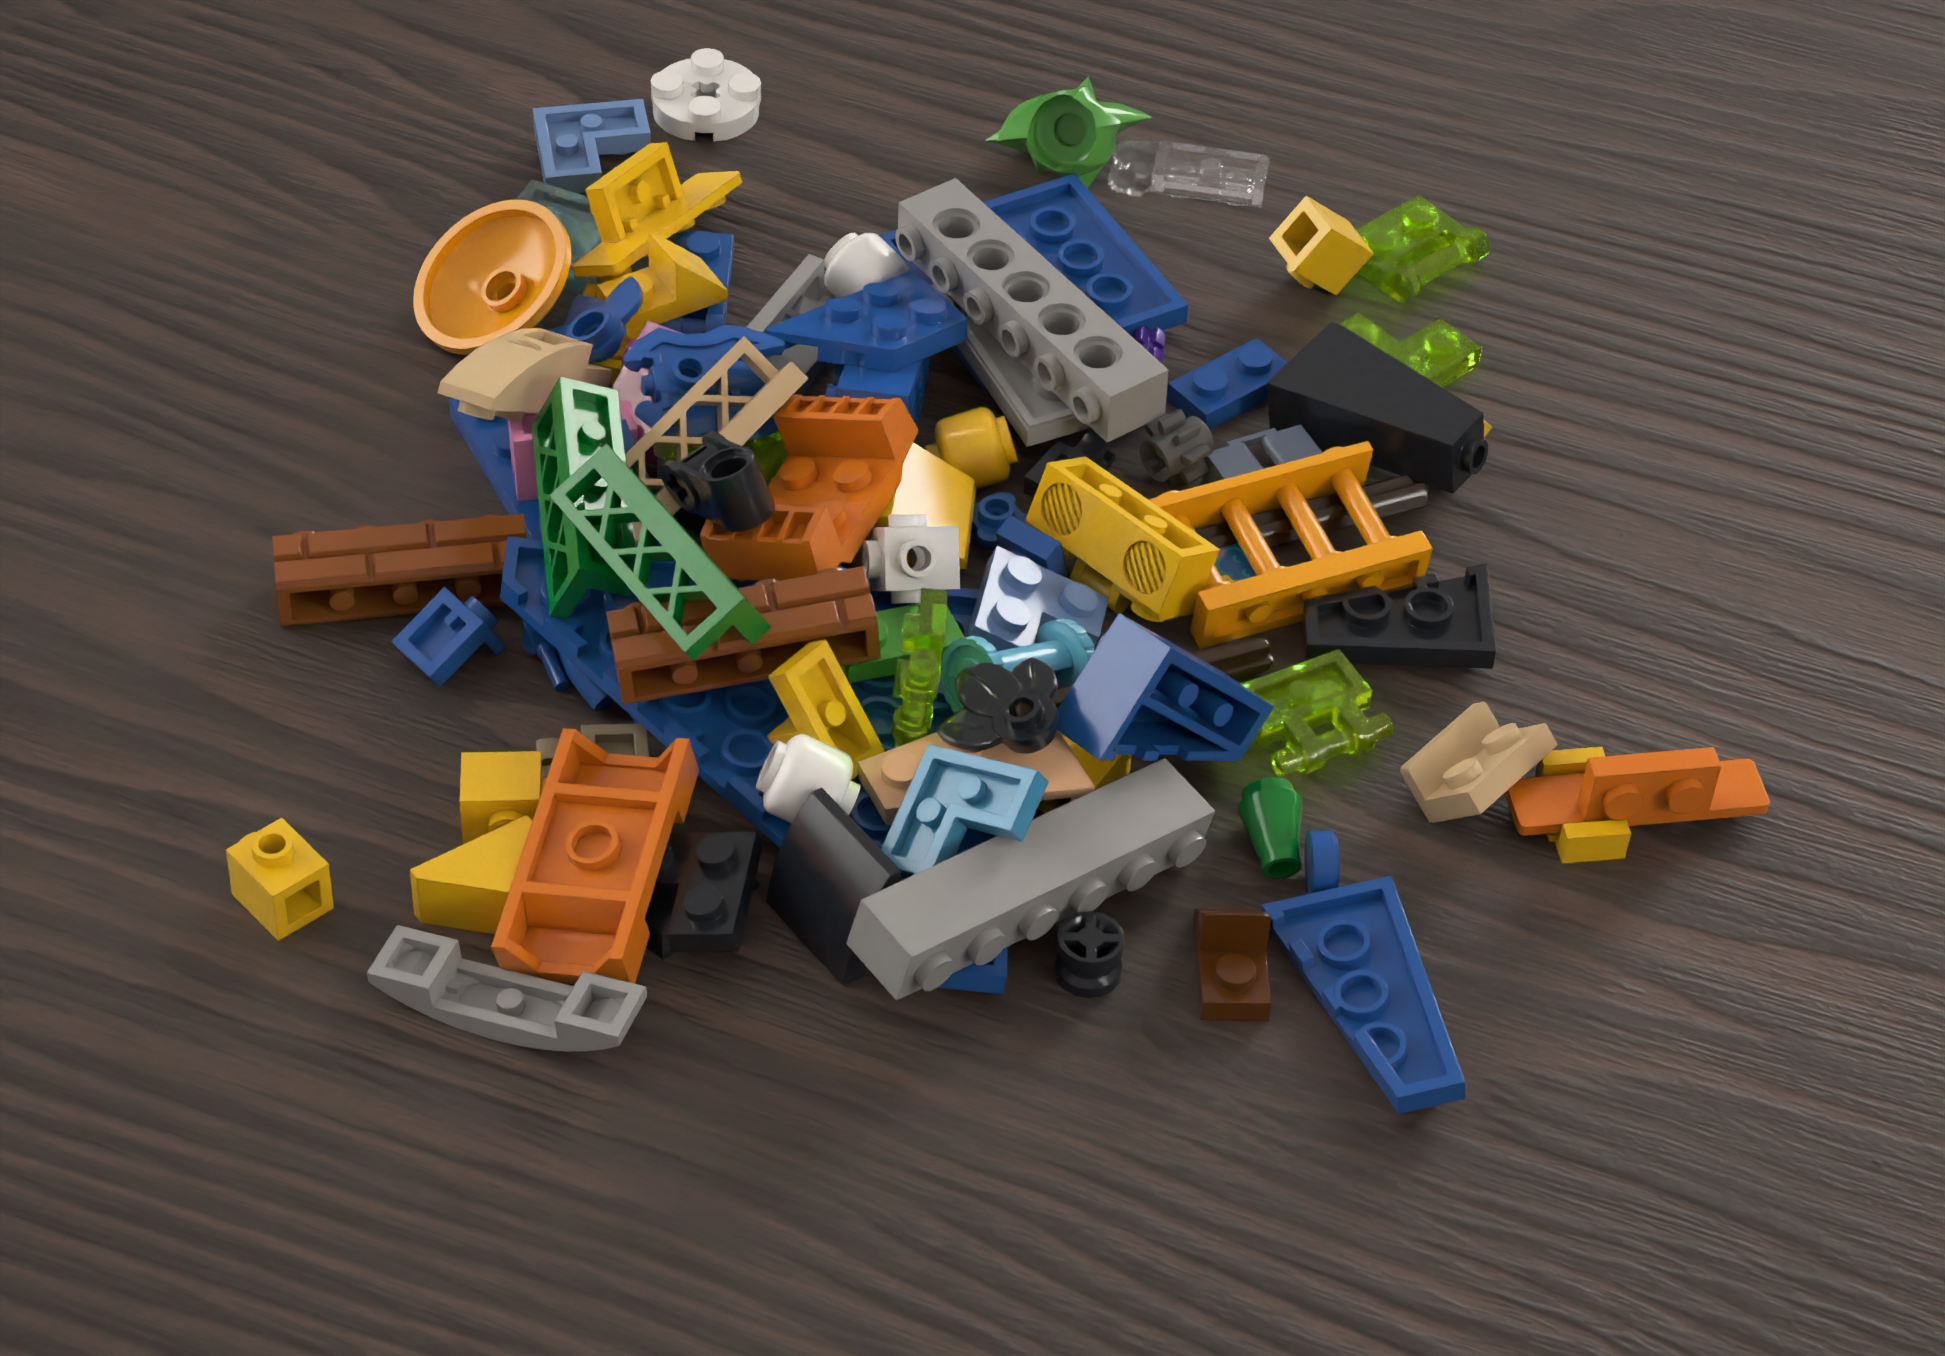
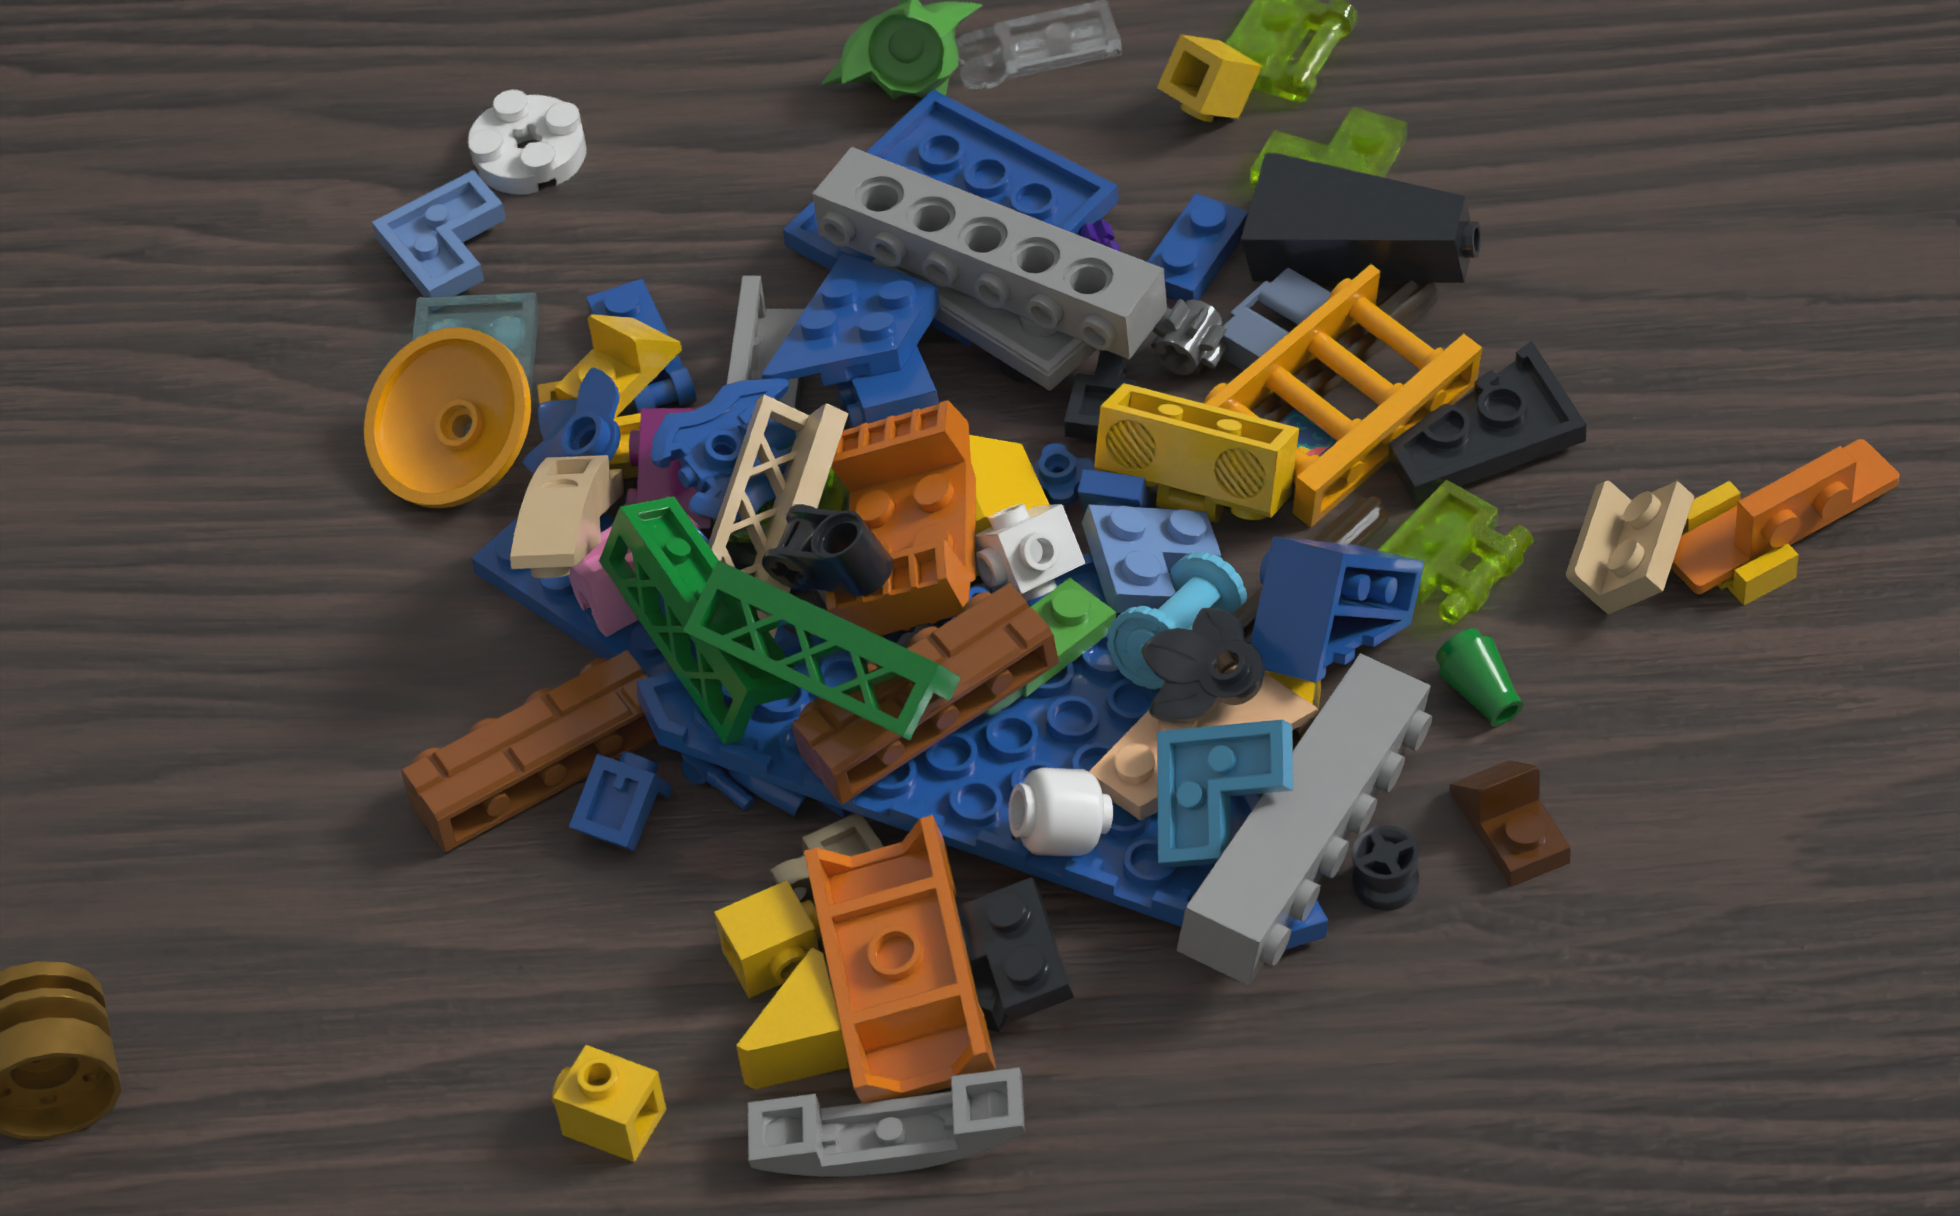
camera: 15 degrees left, 5 degrees up
yellow bracket [571,142,742,282] -> none
black slope [766,787,901,986] -> none
yellow slope [767,639,885,781] -> none
white head [824,233,909,298] -> none
clear neon green plate [891,588,948,748] -> none
yellow head [925,407,1018,490] -> none
blue wing [1262,876,1466,1114] -> none
blue tile [1304,830,1340,894] -> none

